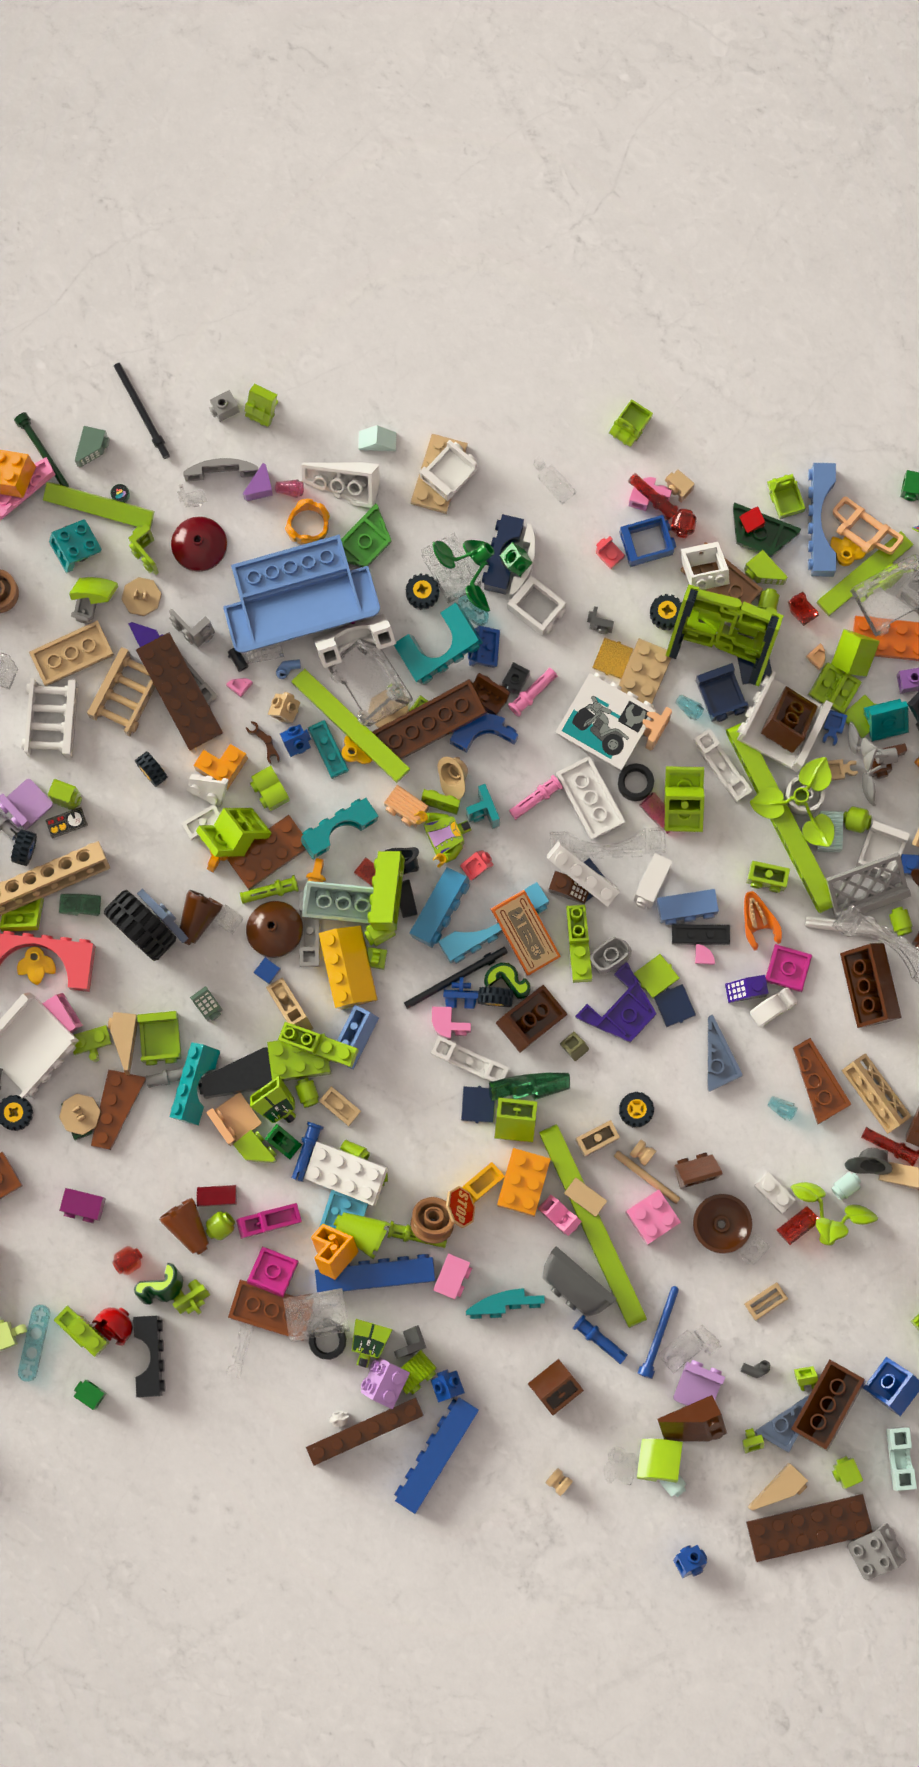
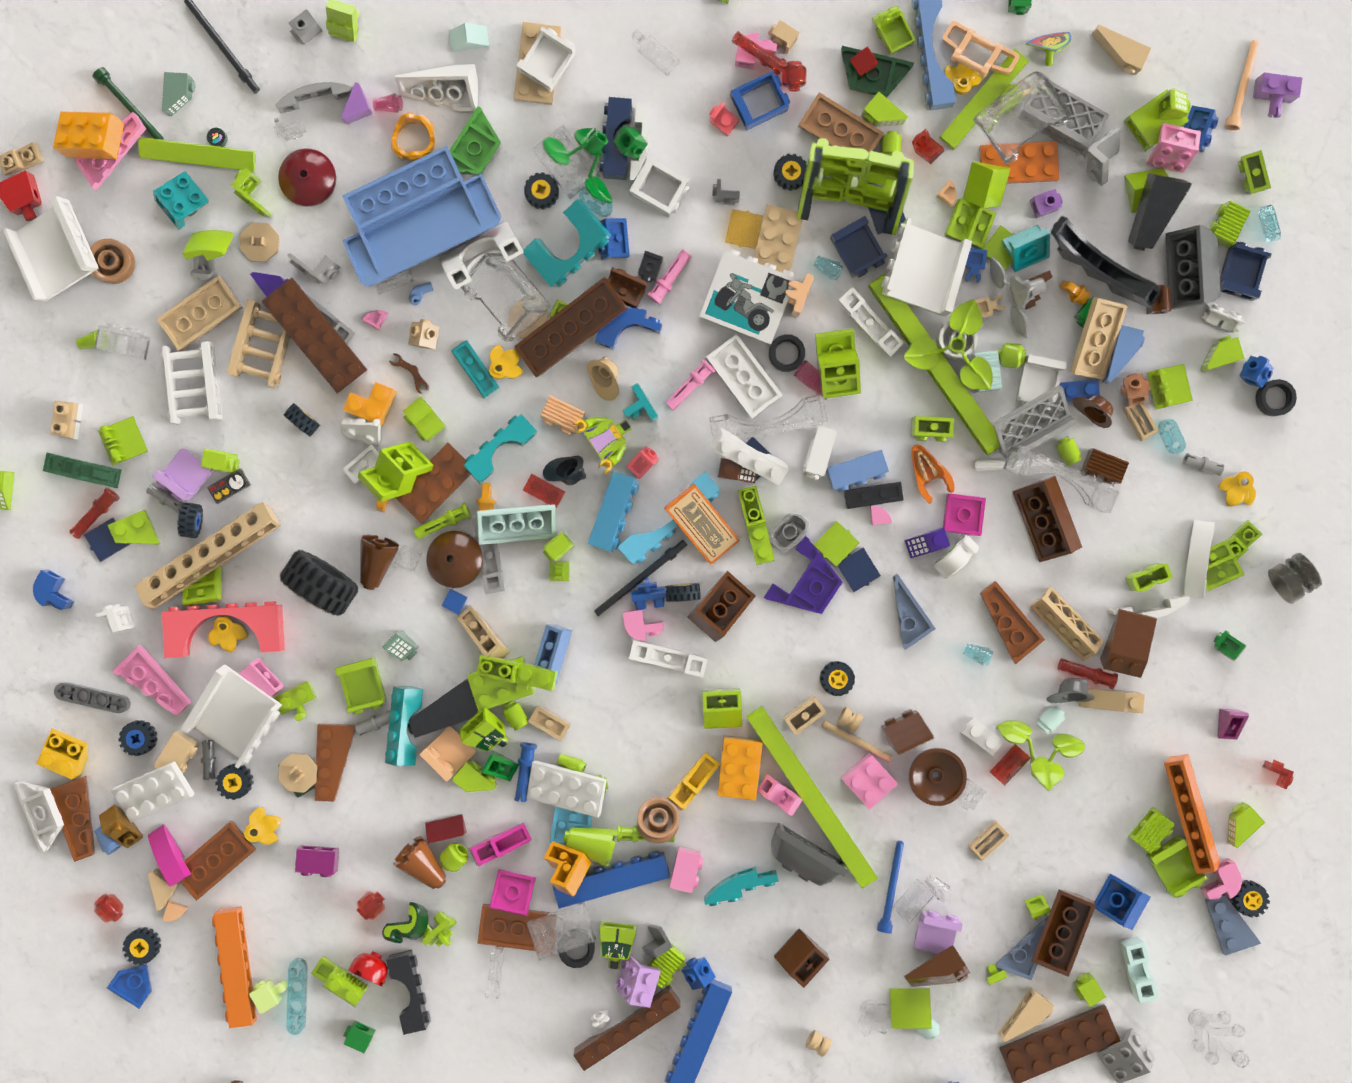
camera: 10 degrees left, 10 degrees up
clear green slope [59,894,101,916] -> none
tan slope [108,1012,138,1075] -> none
sand blue wing [137,888,188,943] -> none
black pin [228,648,249,672] -> none
blue brick [279,724,311,757] -> none
lime tile [291,668,410,783] -> none
yellow slope [319,926,378,1010] -> none
lime brick [368,851,405,930] -> none
black tyre [400,879,417,918] -> none
lime plate [421,789,460,815] -> none
piece [446,1186,475,1228] -> none
dark blue piece [461,1085,495,1124] -> none
dark green animal [484,962,530,999] -> none
clear green slope [489,1073,570,1101] -> none
olive slope [560,1032,589,1061] -> none
tan tile [564,1177,607,1217] -> none
blue pin [572,1315,628,1364] -> none
white window [681,542,730,590] -> none
dark grey arm [740,1360,771,1378] -> none
reddish brown slope [761,686,818,753] -> none
none -> yellow plate [244,807,281,845]

